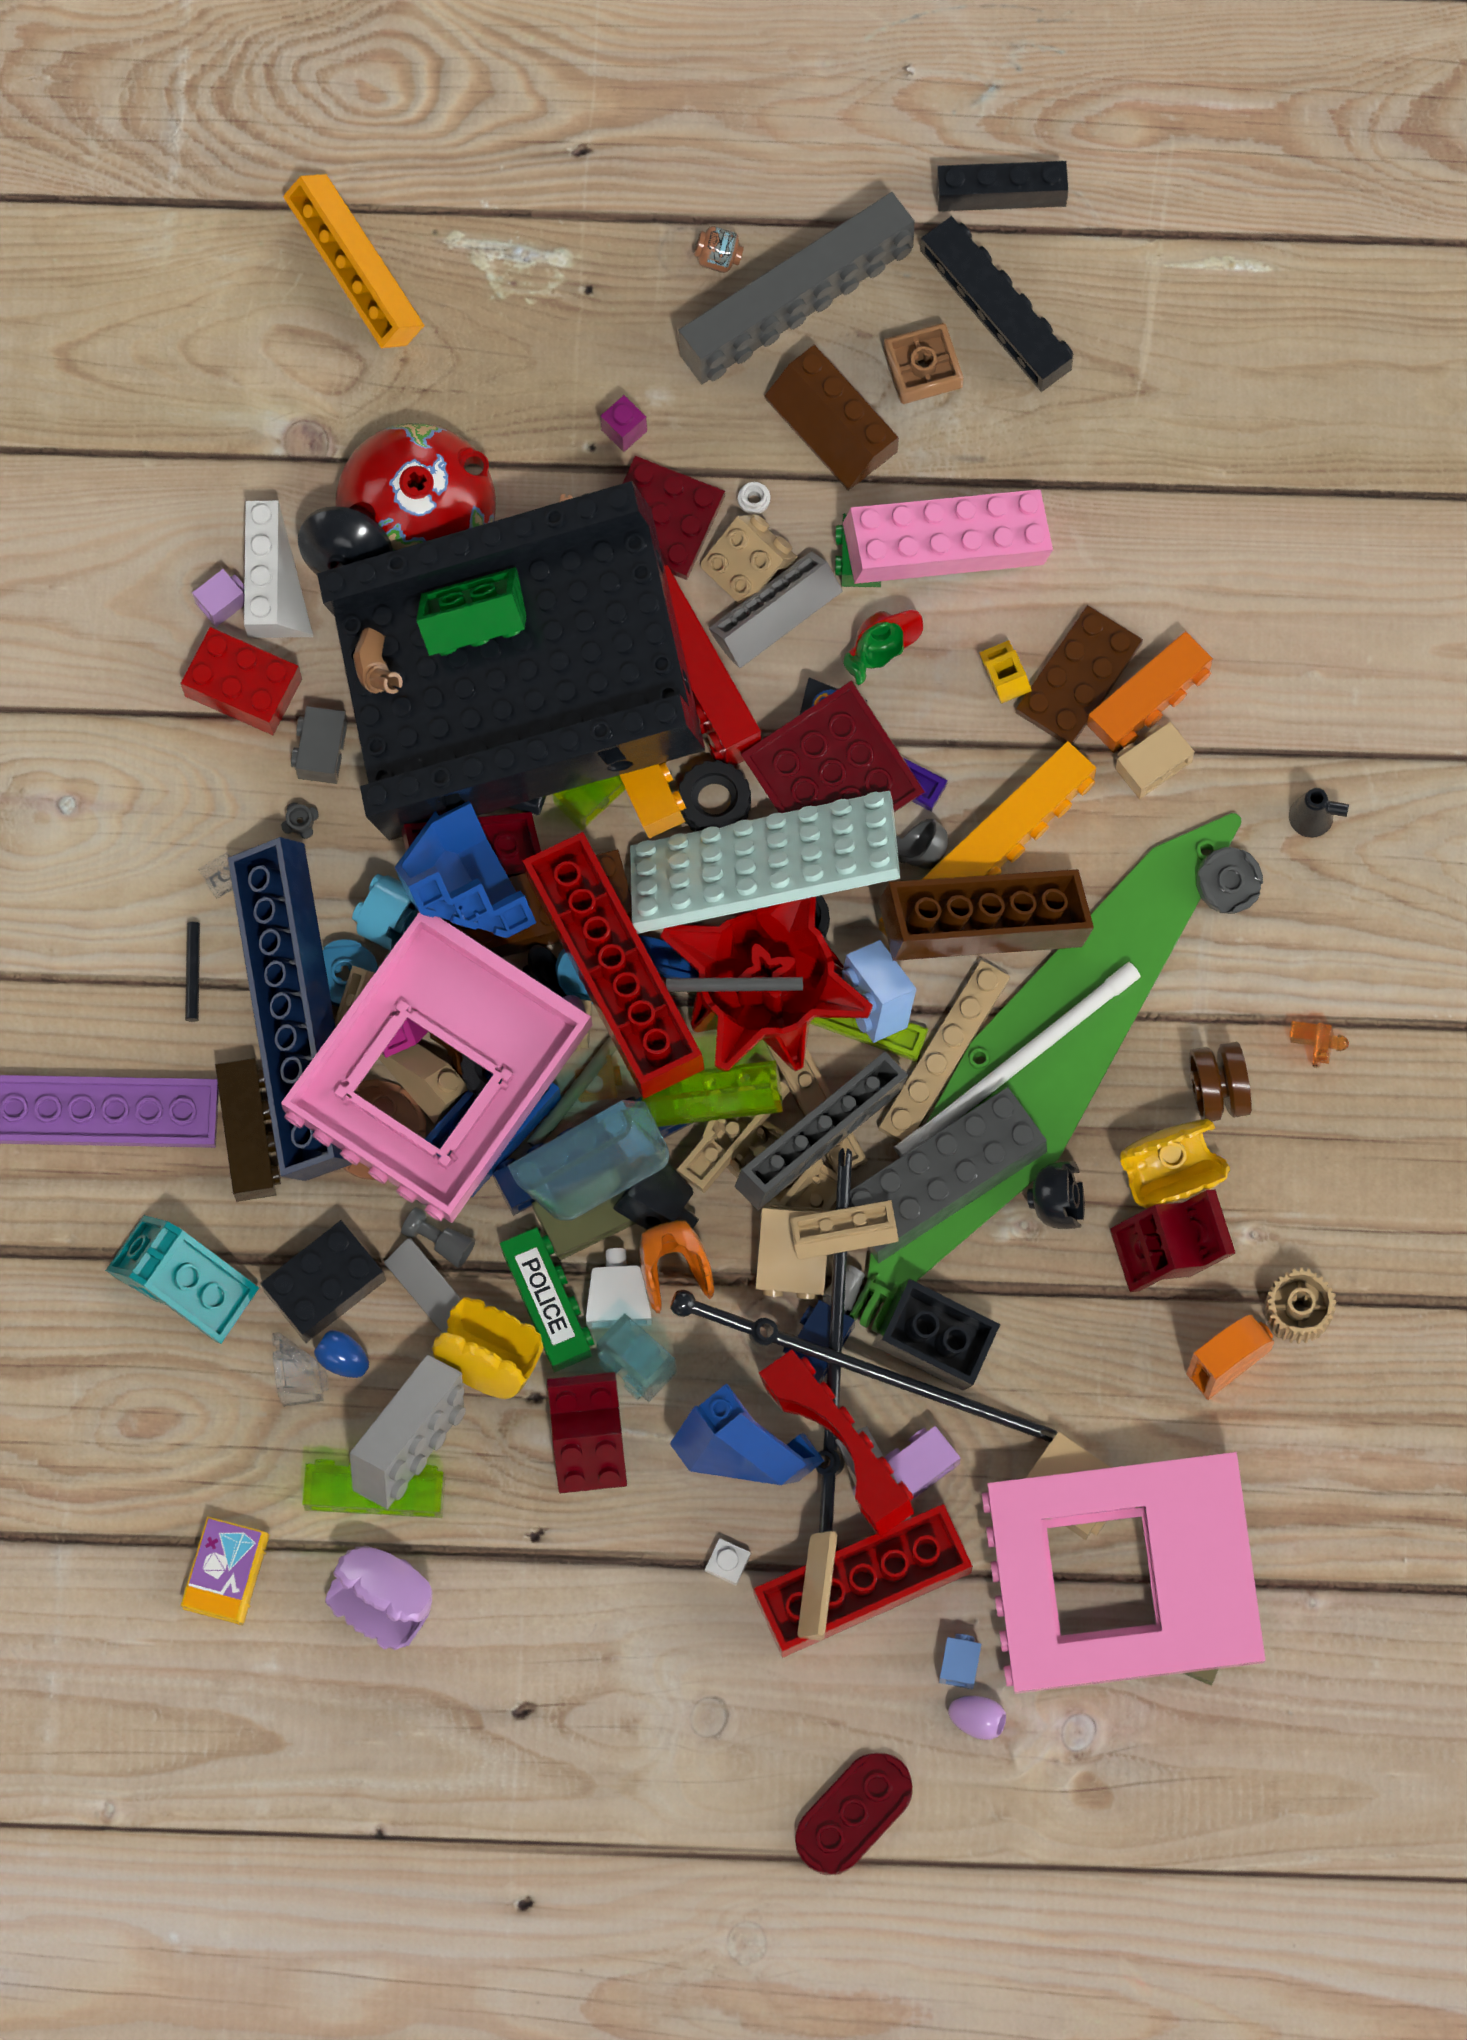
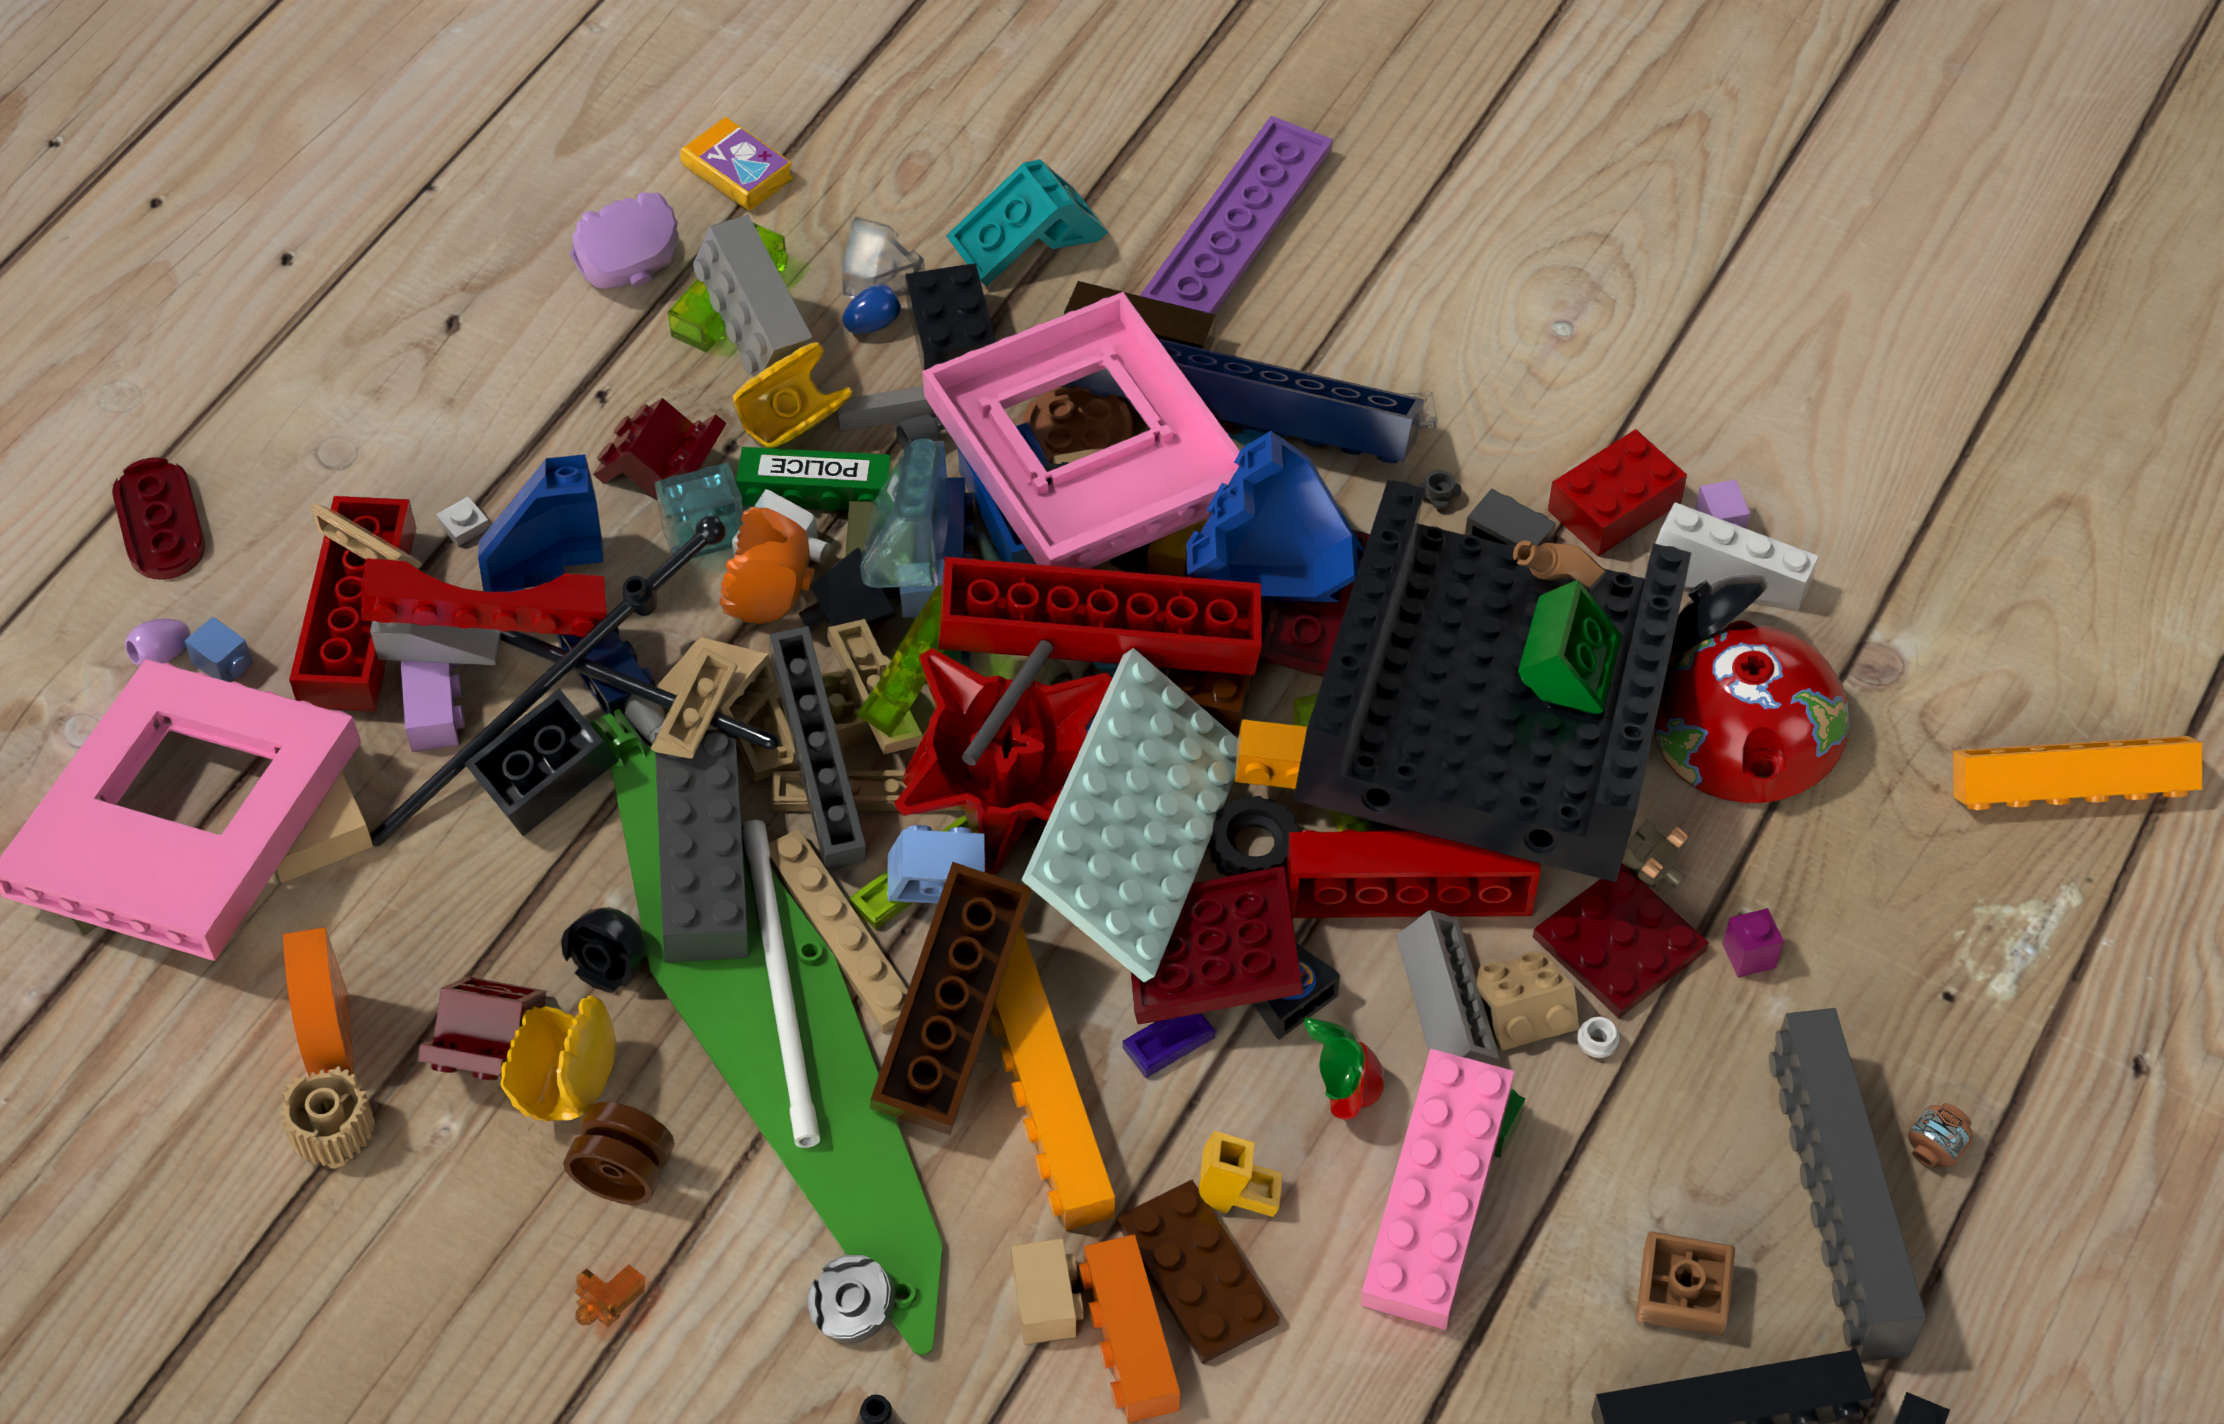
camera: 115 degrees right, 20 degrees down
black bar [185,922,200,1022] -> none
reddish brown slope [765,344,899,491] -> none
dark grey piece [896,819,948,869] -> none

